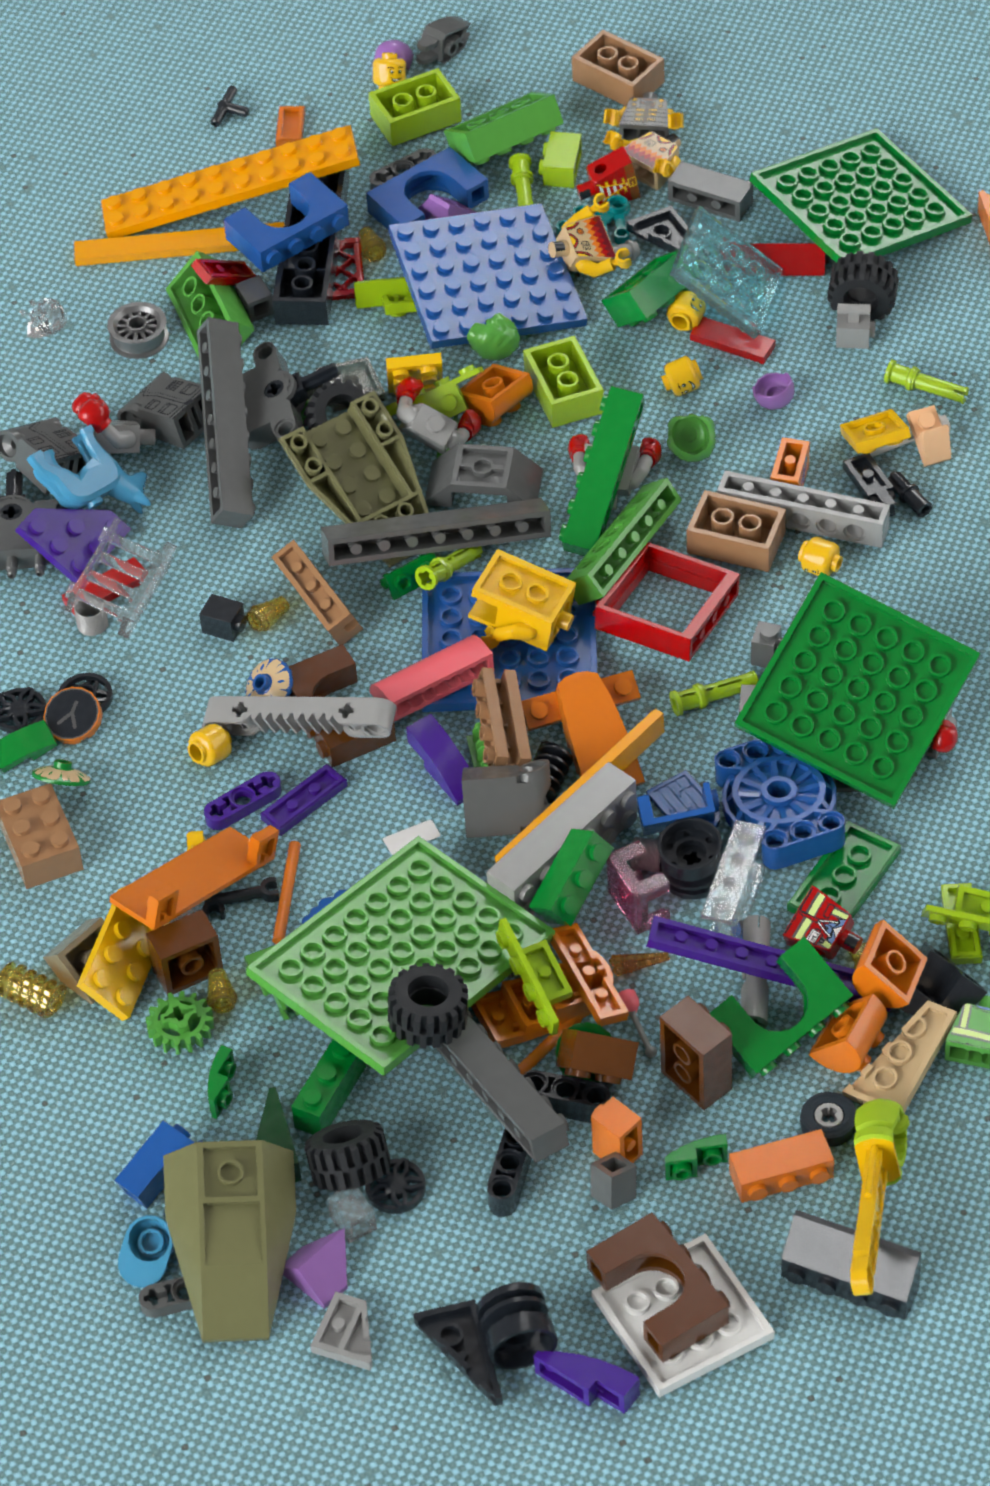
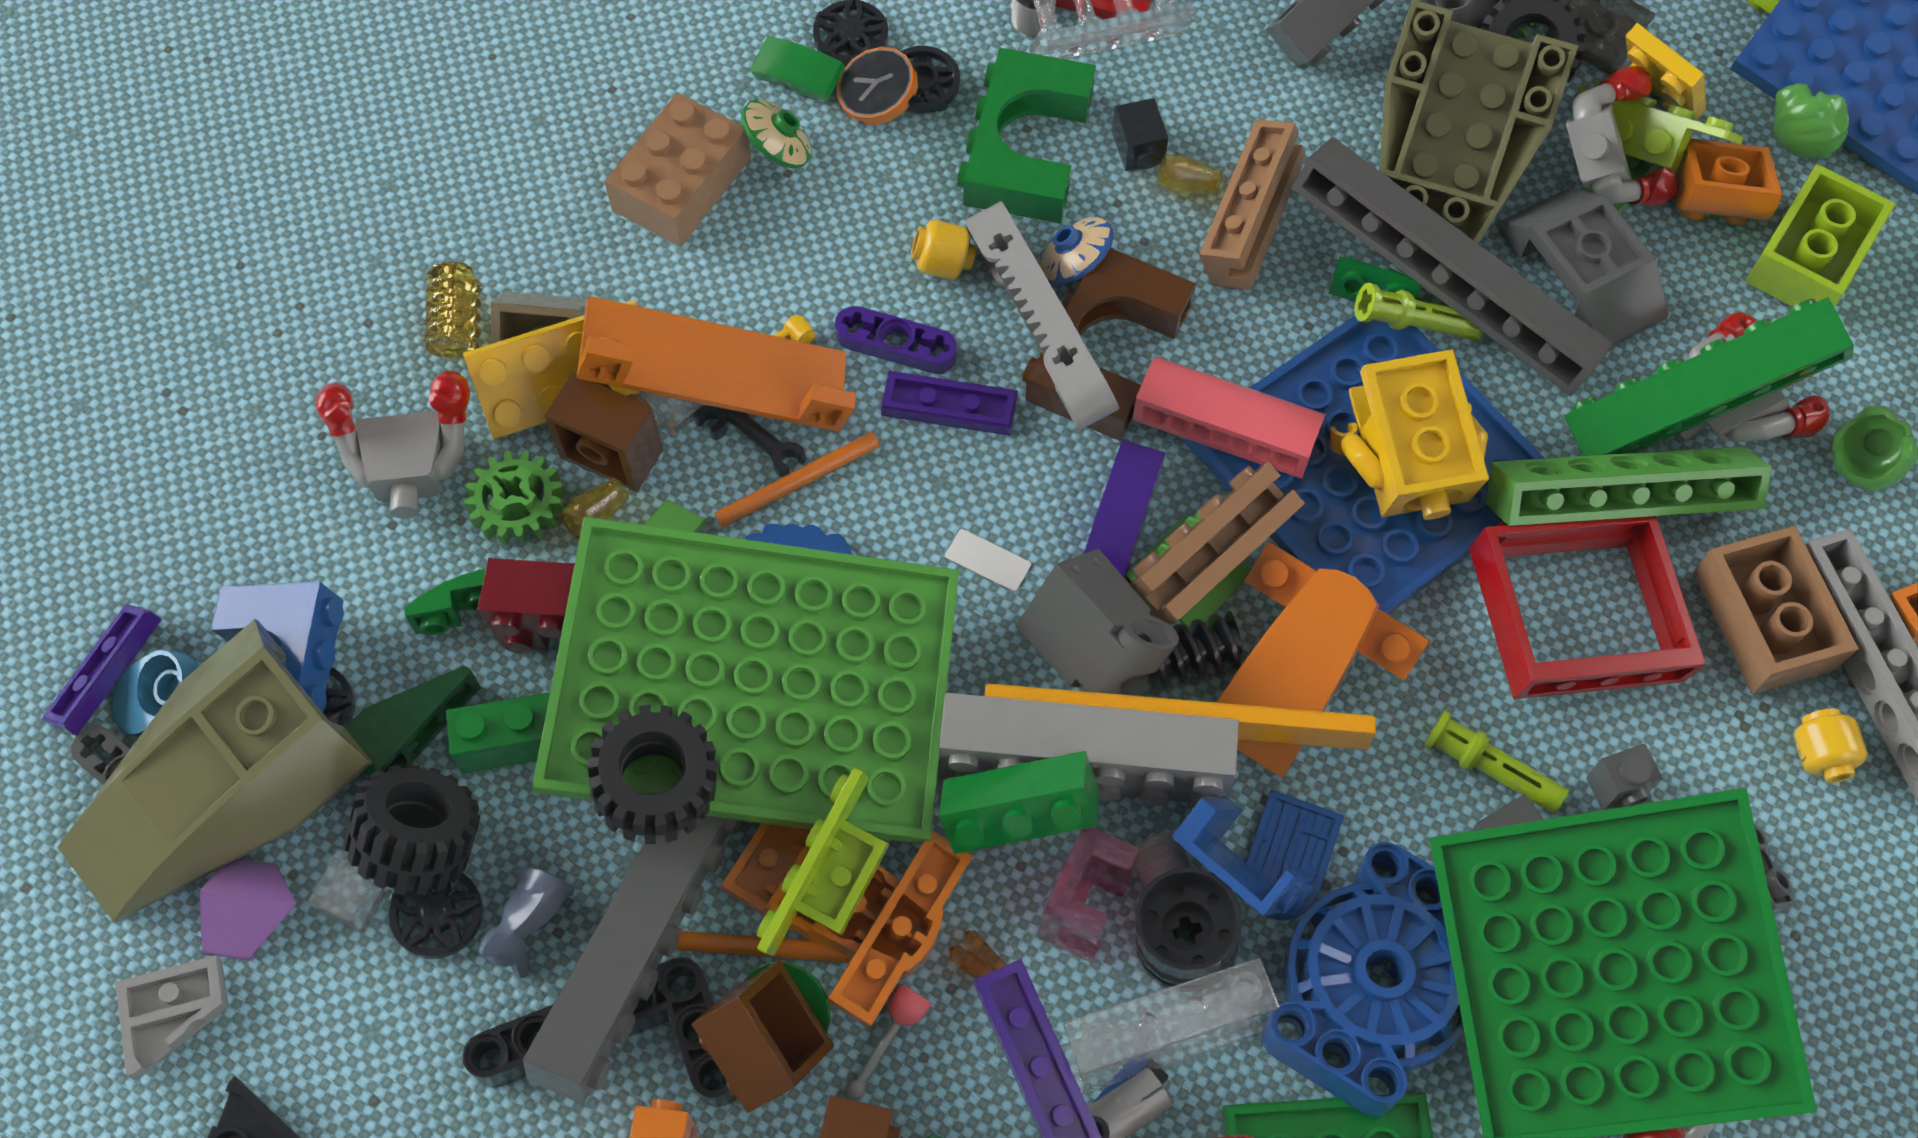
camera: 50 degrees right, 15 degrees up
none -> dark purple tile [42,604,162,736]
none -> light grey torso [316,371,471,519]
none -> dark red brick [477,558,575,654]
none -> sand blue animal [479,867,575,978]
none -> green arch [957,47,1096,224]

